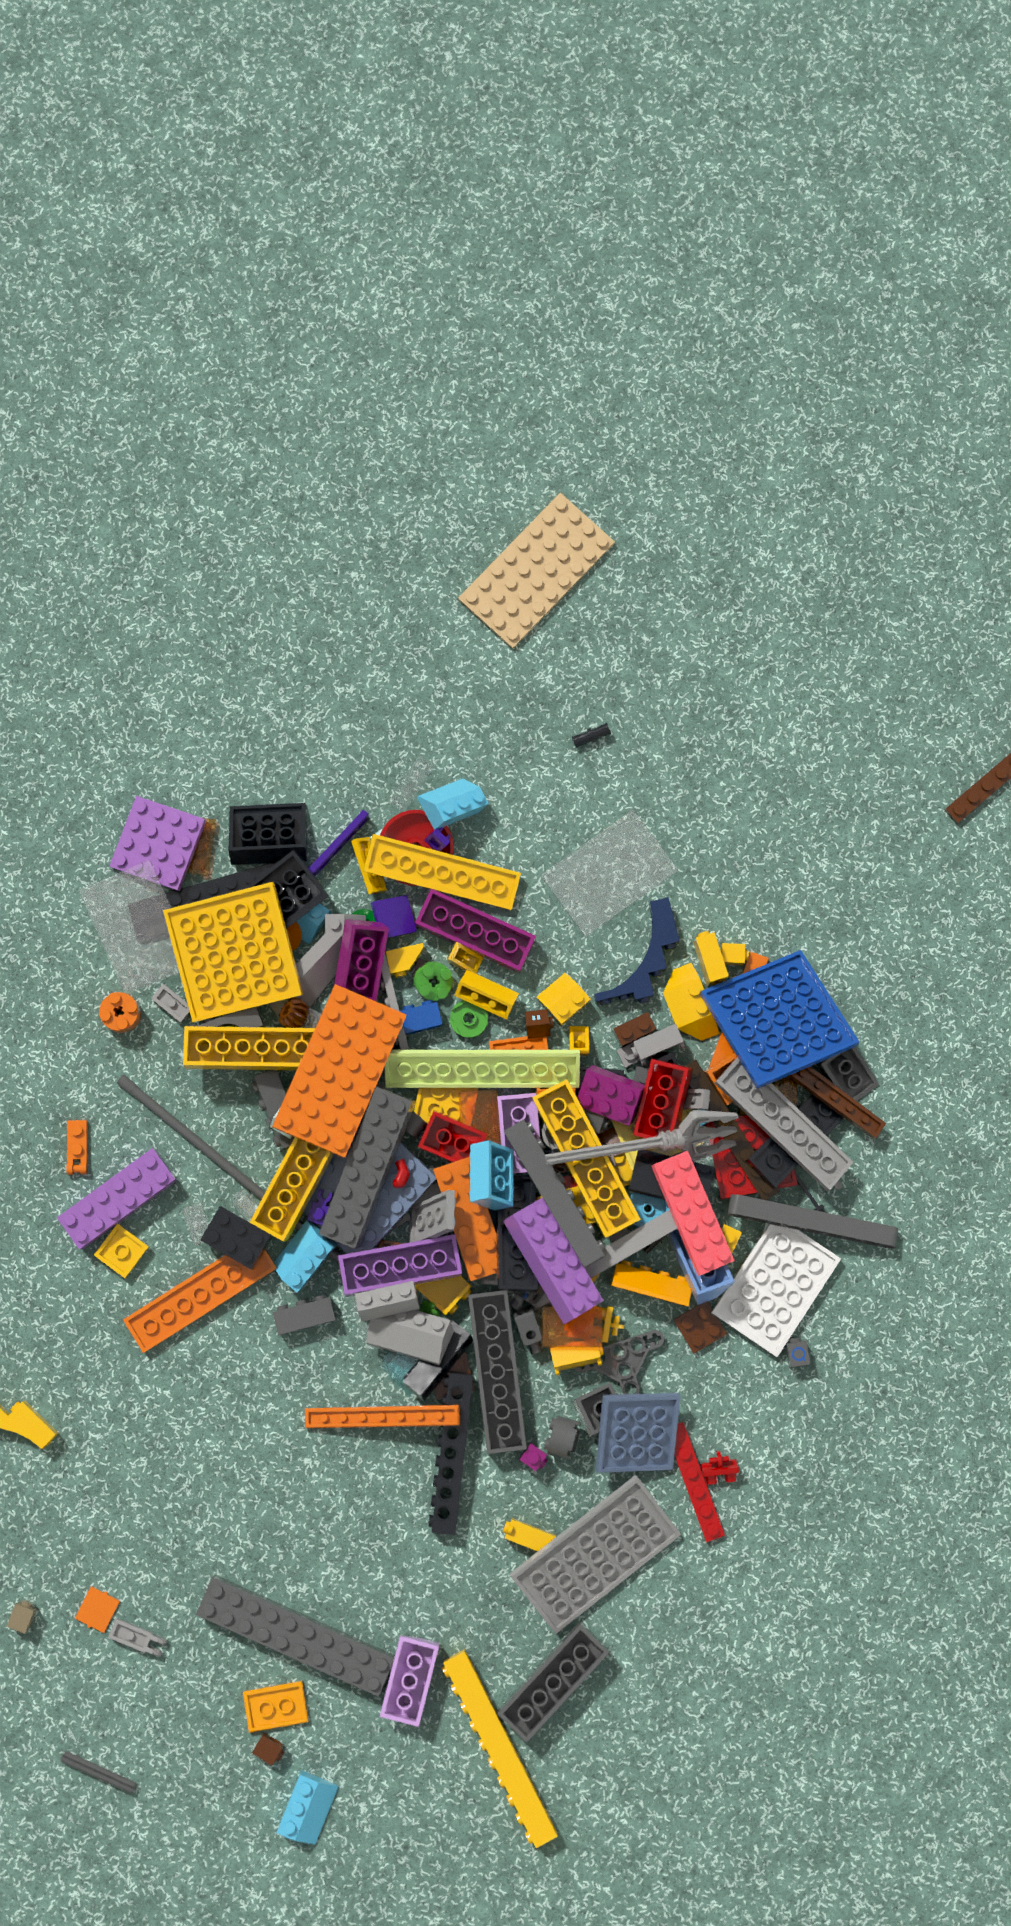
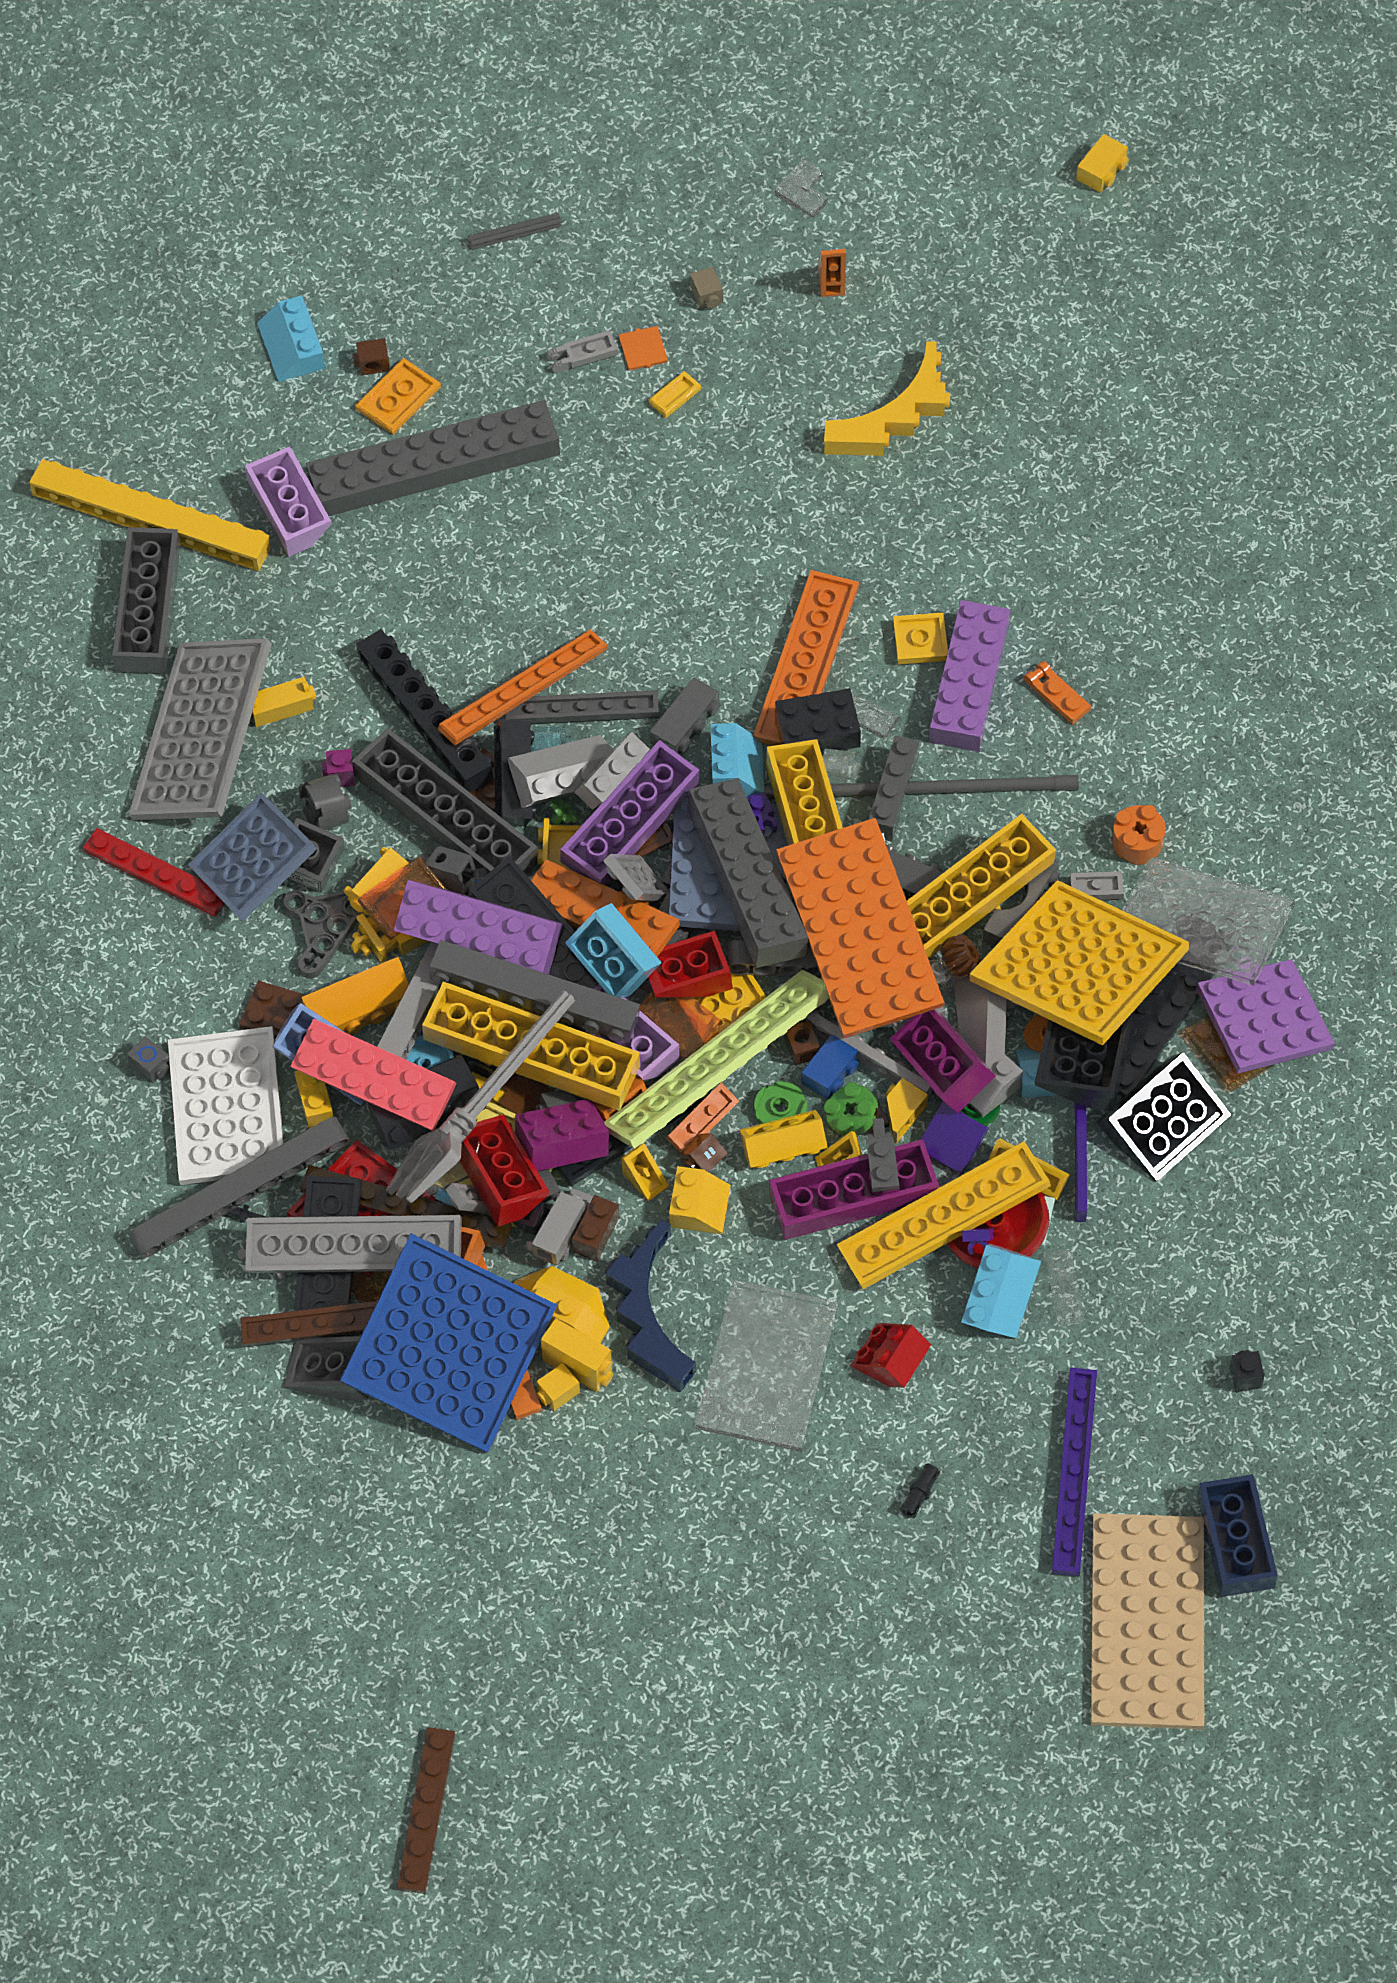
camera: 140 degrees right, 20 degrees down
red arm [393,1159,410,1189] -> none
red hips [701,1451,739,1485] -> none
none -> dark grey plate [506,690,659,723]
none -> yellow tile [649,371,701,418]
none -> reddish brown brick [784,1020,820,1066]
none -> red slope [851,1323,931,1388]
none -> dark grey hinge [866,1118,899,1192]
none -> dark grey arch [868,735,920,842]
none -> dark purple plate [1052,1367,1097,1577]
none -> dark blue brick [1197,1474,1278,1597]
none -> black brick [1230,1350,1265,1392]

